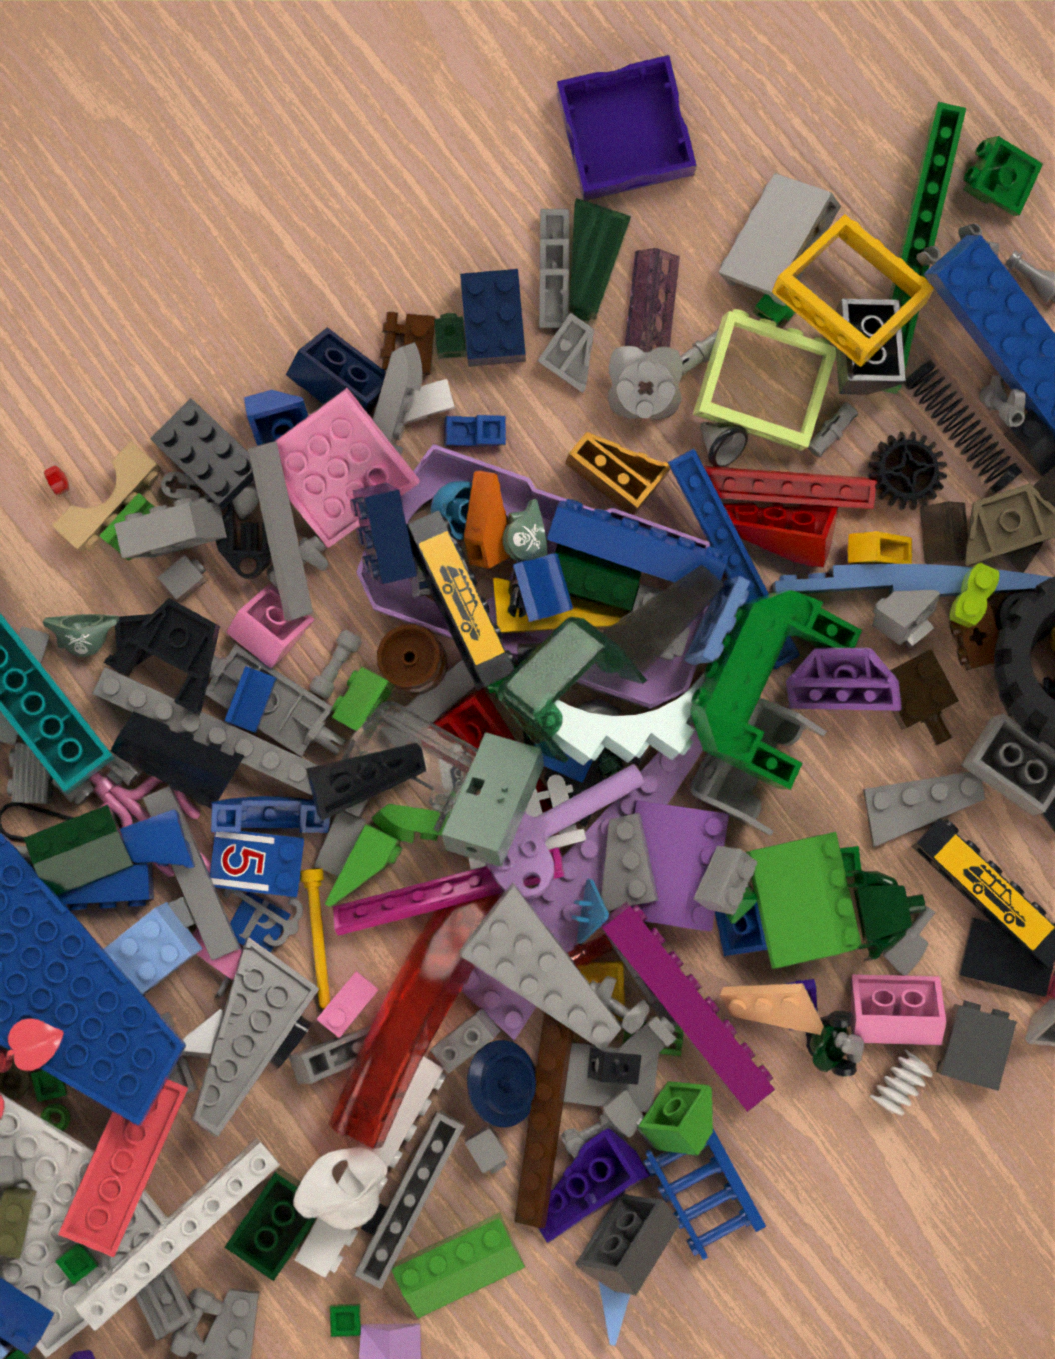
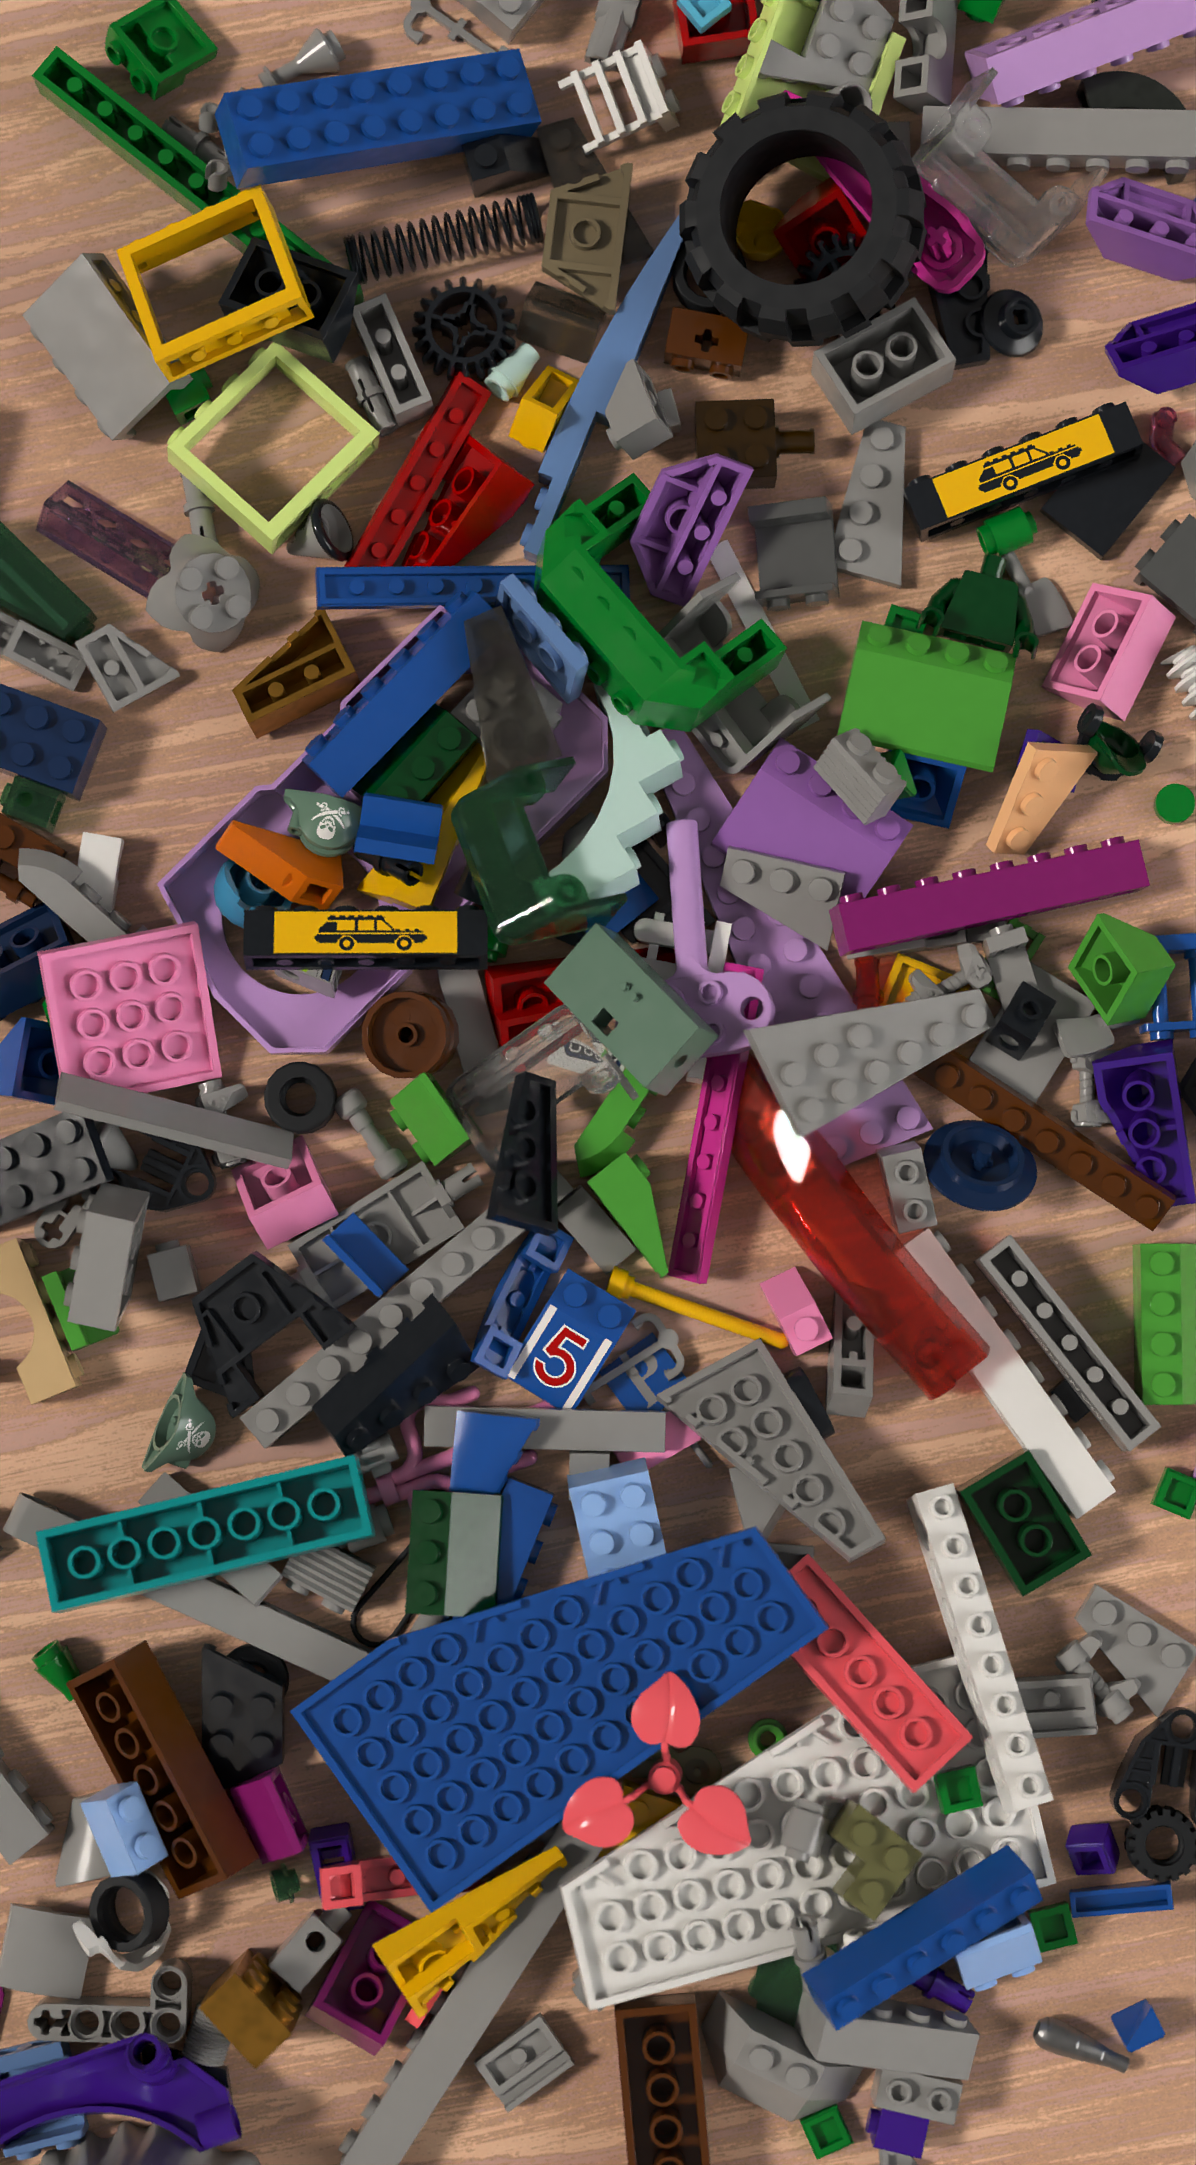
camera: 70 degrees left, 0 degrees up
green plate [31,1070,68,1102] -> none
white piece [294,1146,387,1230] -> none
dark blue brick [350,482,417,585] -> none
blue slope [444,415,506,447] -> none
light grey brick [464,1124,509,1174] -> none
dark azure piece [571,879,609,944] -> none
clear green plate [595,752,624,778] -> none
light grey arm [834,1032,864,1064] -> none
lime brick [949,563,999,628] -> none
light grey piece [979,375,1025,428] -> none
none -> light grey pin [161,116,229,165]
none -> black tyre [264,1062,337,1134]
none -> light grey brick [352,293,434,428]
none -> light aqua cone [485,342,540,401]
none -> white sticker [710,540,819,730]
none -> dark grey panel [748,496,839,611]
none -> green brick [976,506,1038,556]
none -> green tile [1153,784,1195,825]

